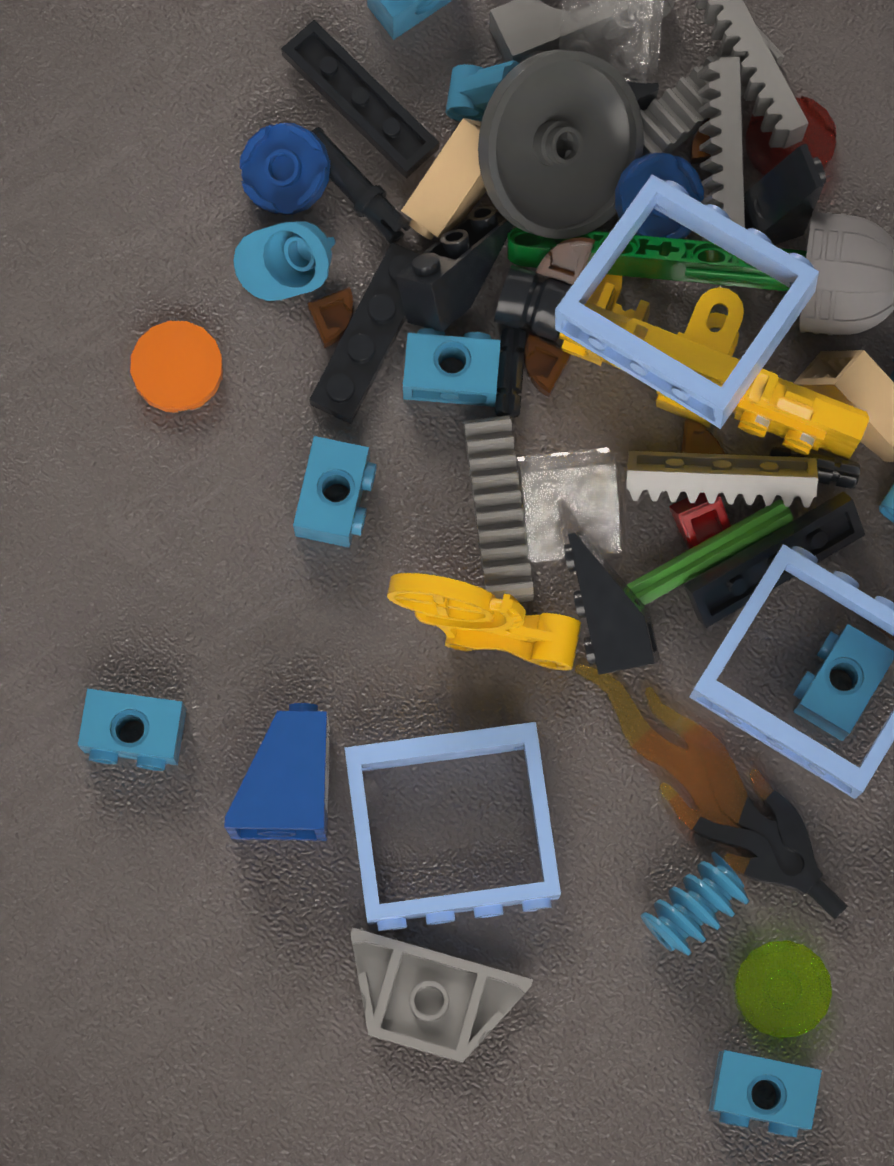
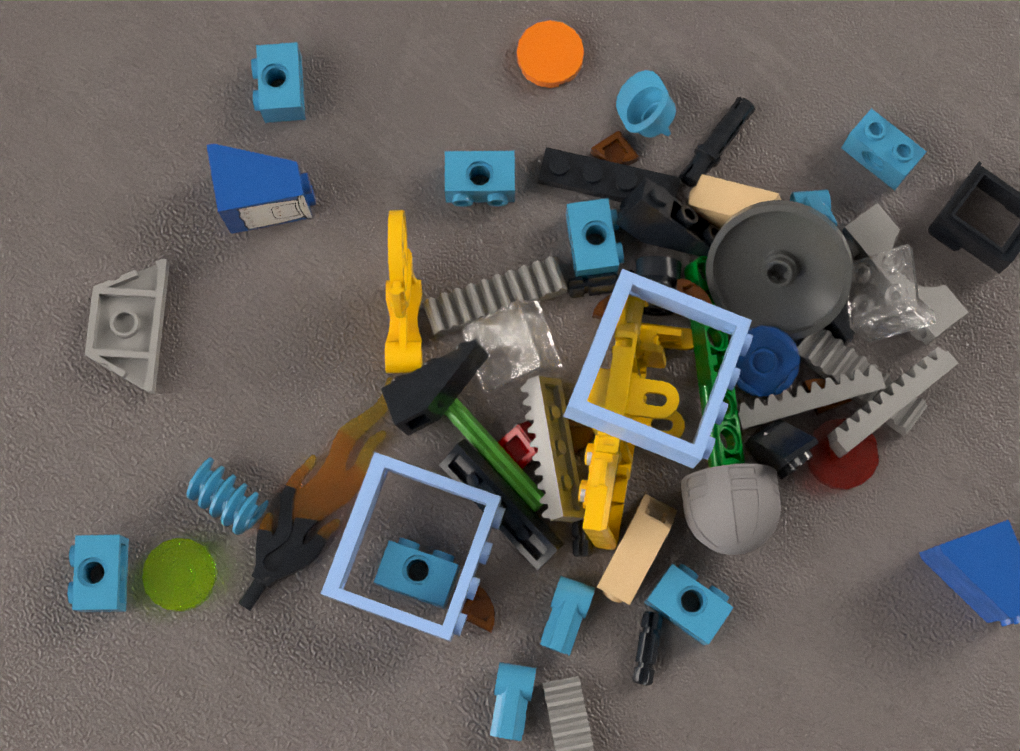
camera: 80 degrees right, 0 degrees up
blue tile [240,122,330,215] -> none
black plate [281,20,439,179] -> none
light blue window [344,722,561,931] -> none

